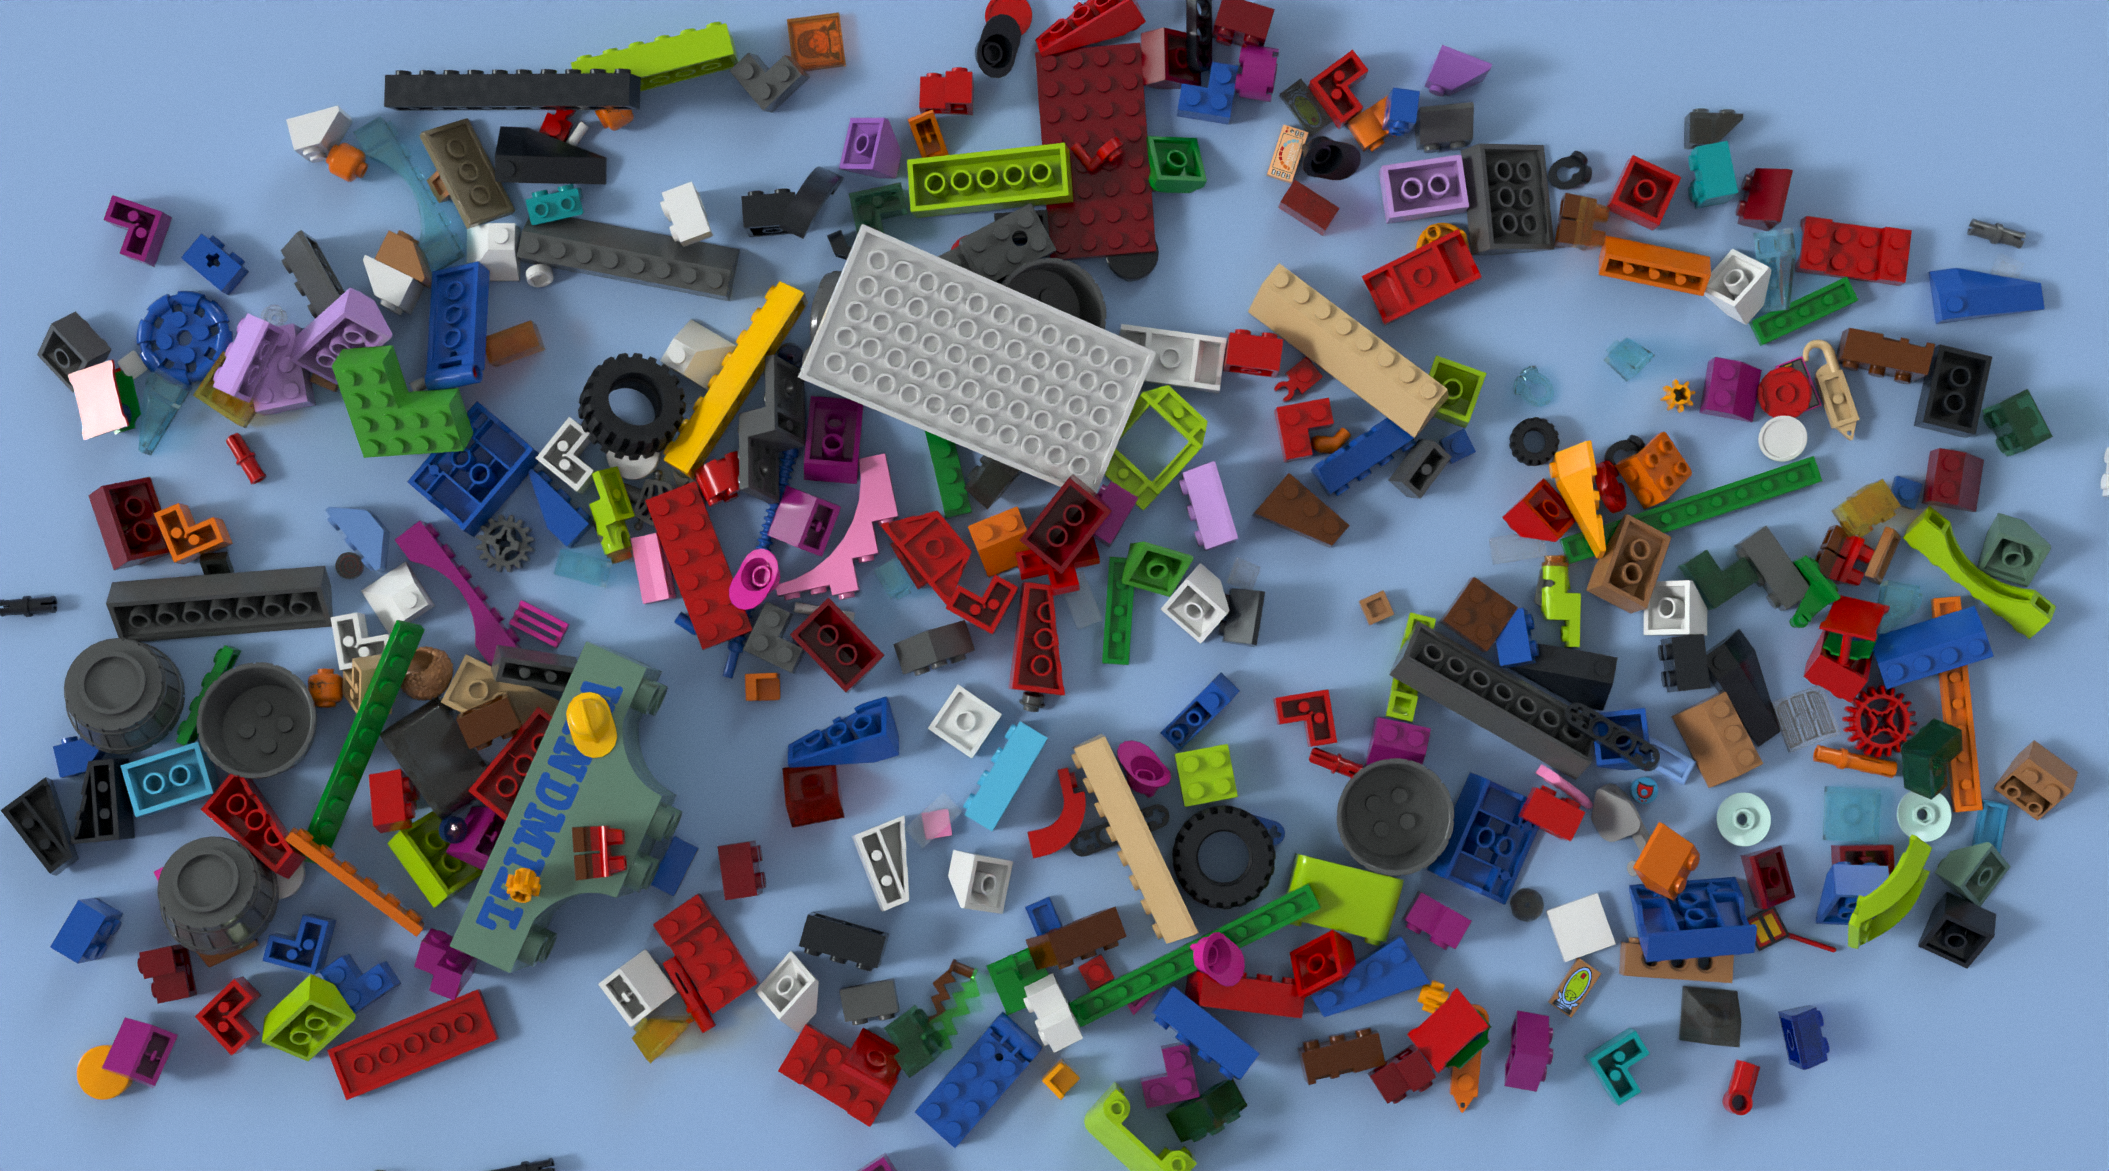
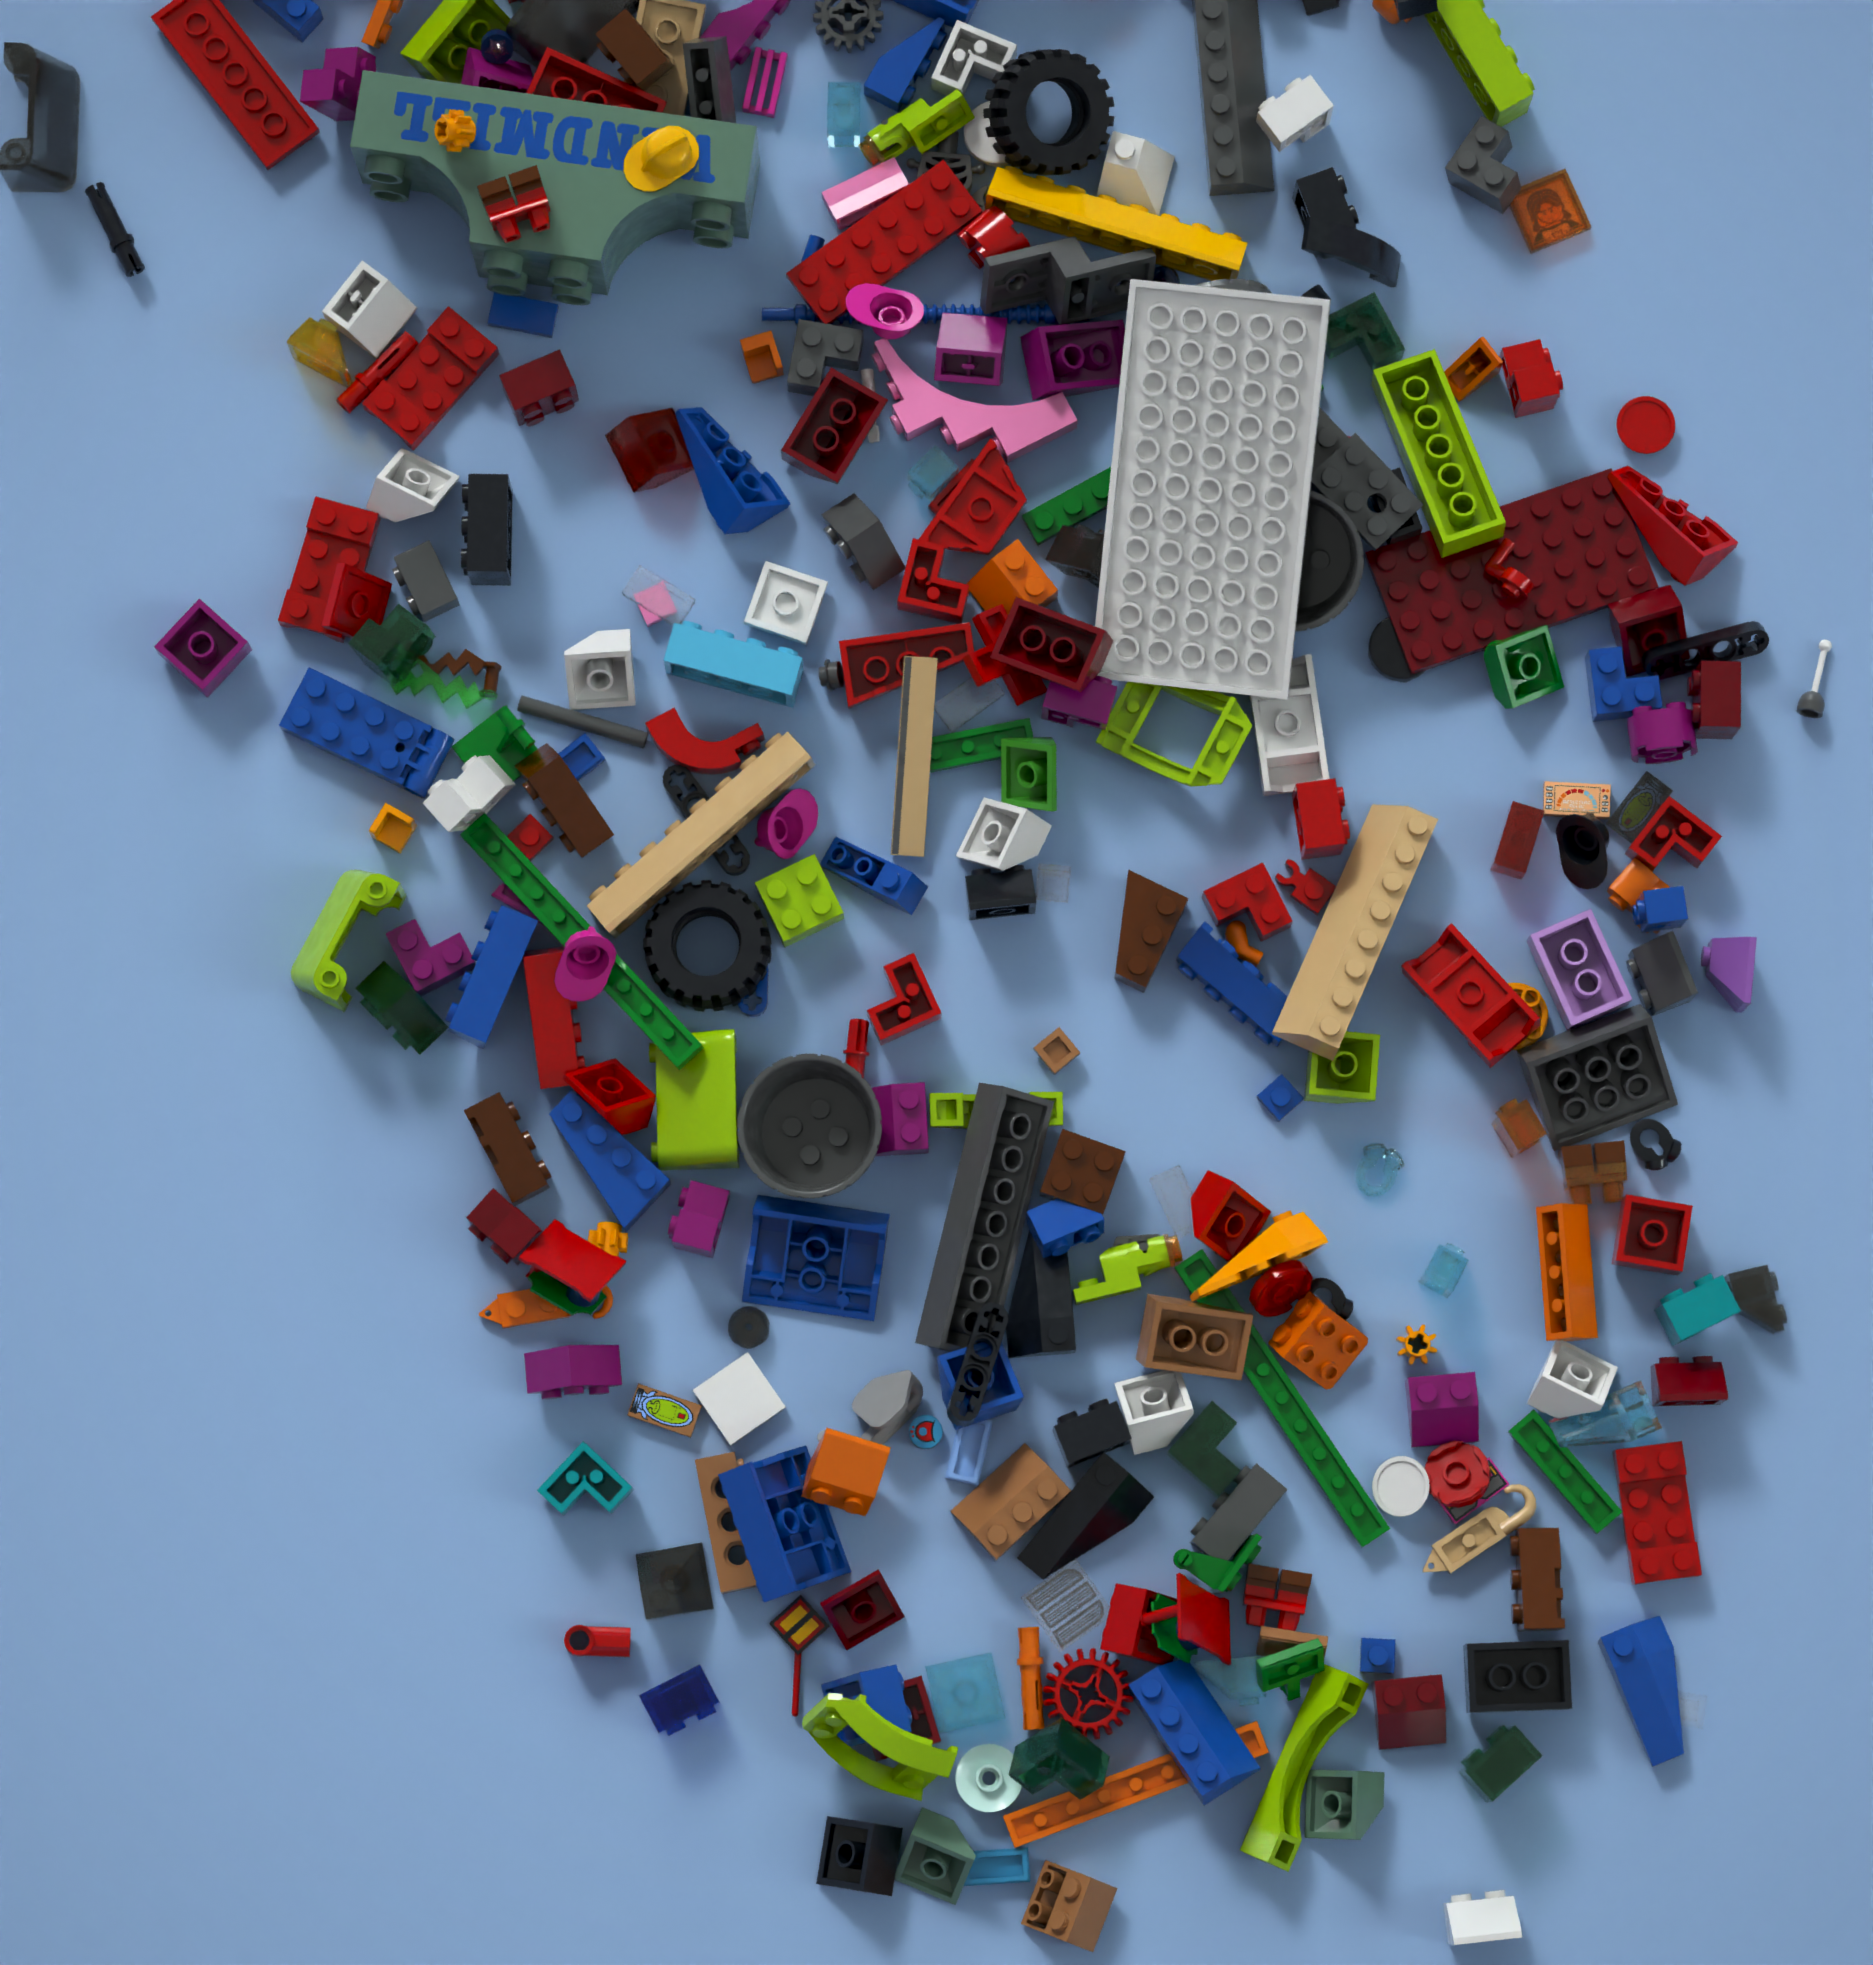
camera: 70 degrees right, 5 degrees down
medium lavender slope [839,118,902,179] -> none
white wedge [852,815,909,911] -> none
black piece [975,14,1021,78] -> none
lavender slope [1179,461,1238,551] -> none
dark grey brick [1388,439,1452,499] -> none
black tyre [1509,417,1560,466] -> none
red brick [1518,785,1586,841] -> none
bright pink piece [1536,764,1593,809] -> none
light aqua dish [1716,793,1771,846] -> none
clear yellow brick [1831,479,1901,538] -> none
dark grey pin [1967,218,2026,249] -> none
none -> dark grey piece [517,695,648,748]
none -> tan tile [891,656,938,857]
none -> green hinge [1256,1638,1324,1701]
none -> clear orange brick [1492,1099,1547,1158]

